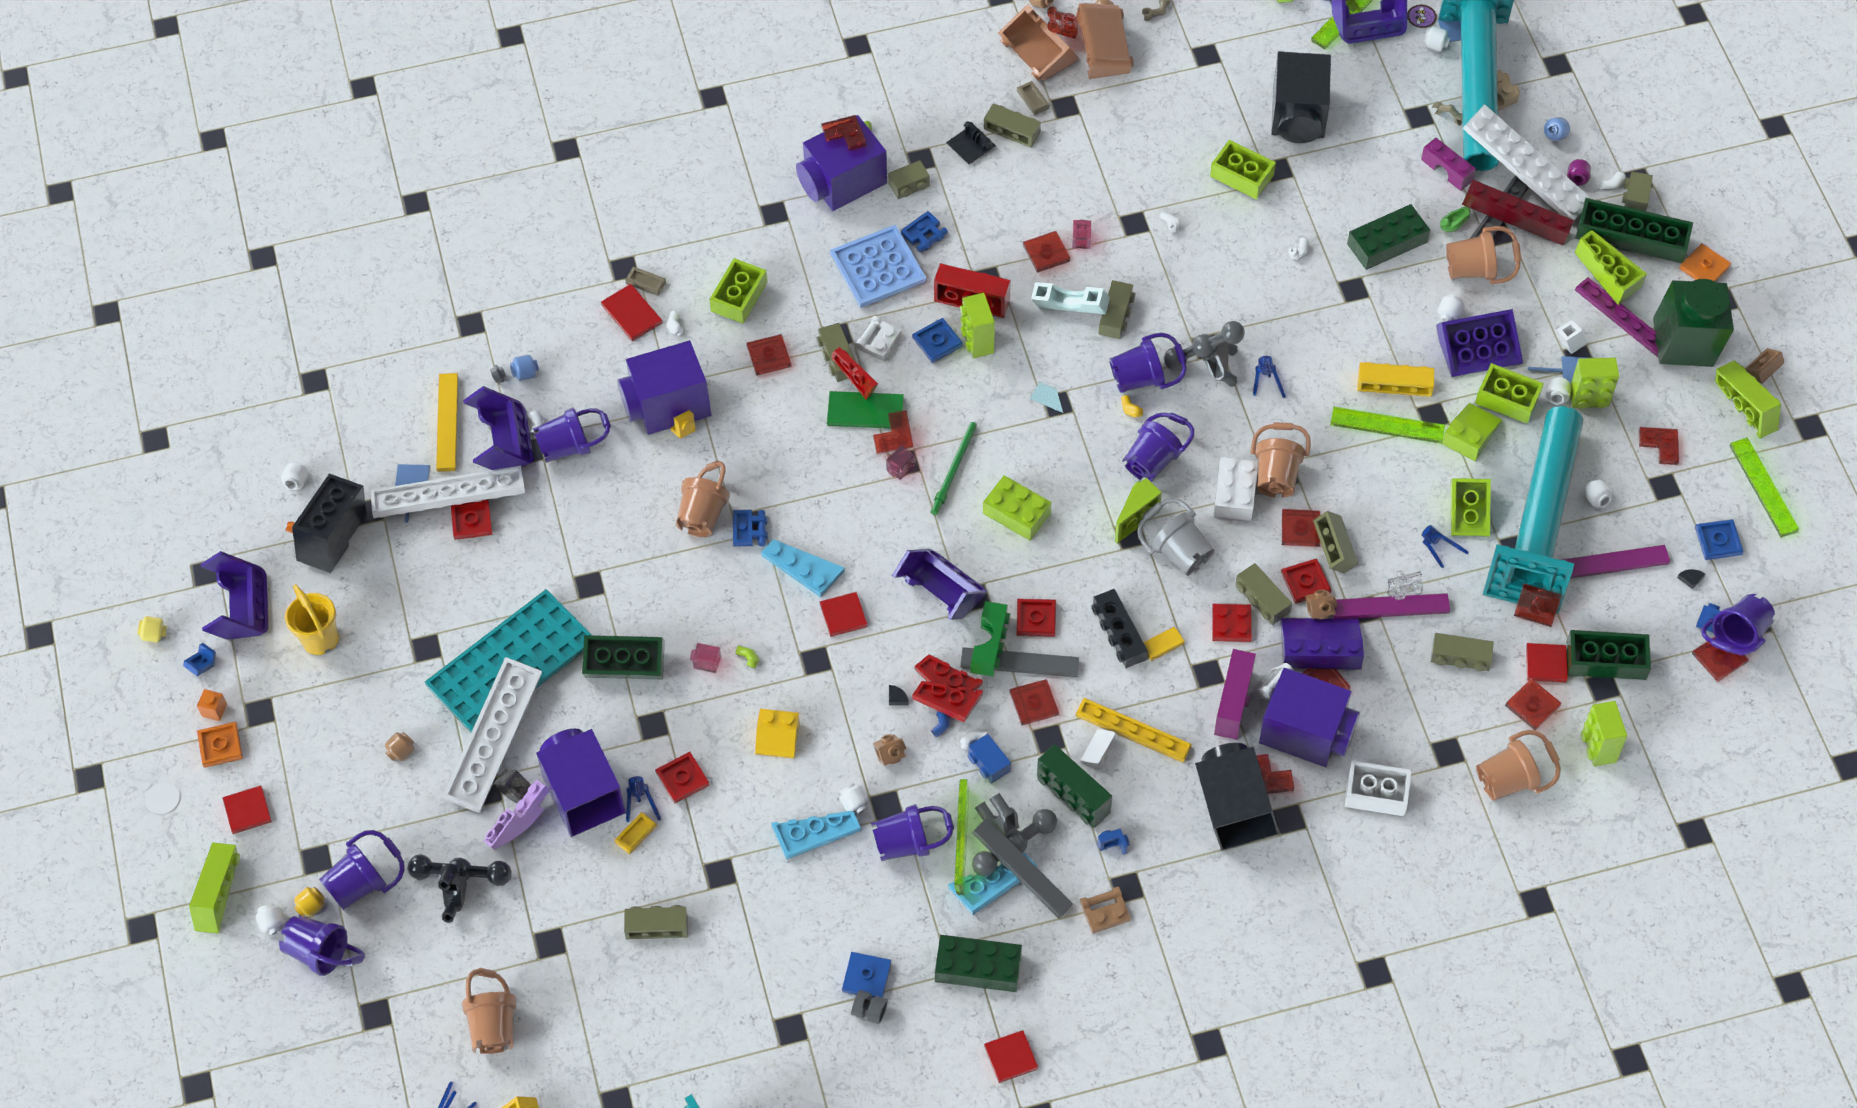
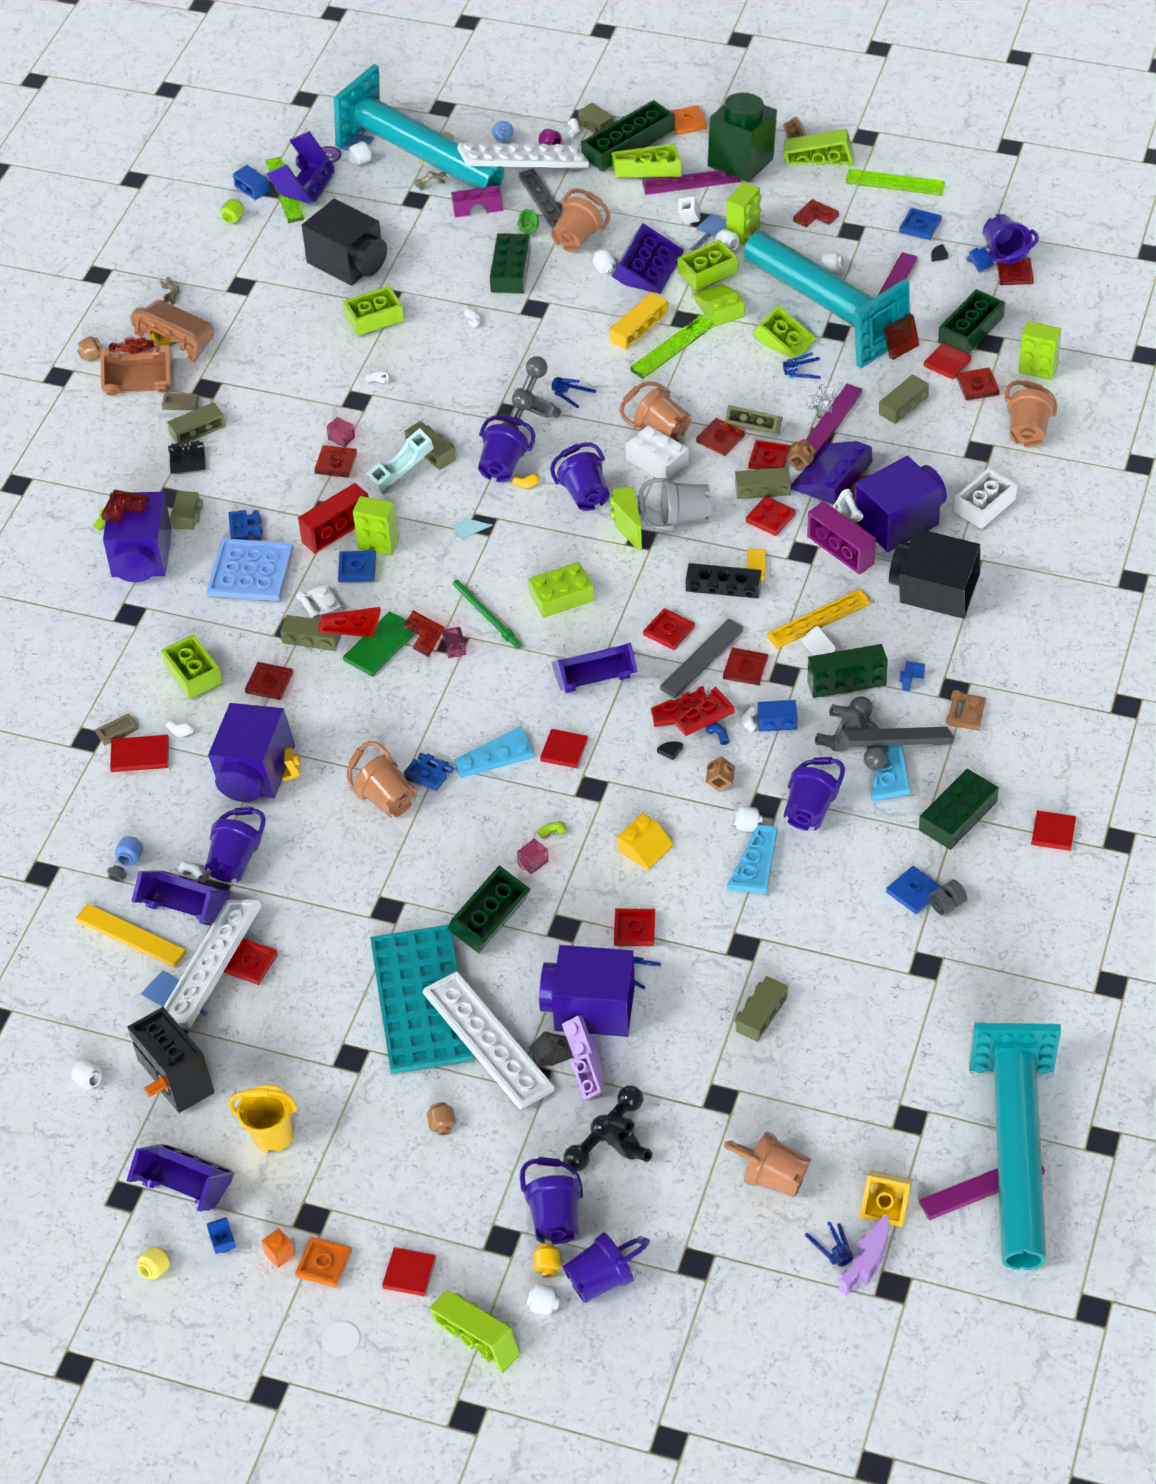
camera: 55 degrees left, 10 degrees down
yellow tile [614,812,657,854] -> none
clear neon green tile [954,779,969,895] -> none
green arch [970,601,1011,677] -> none
dark red brick [1462,180,1574,246] -> none

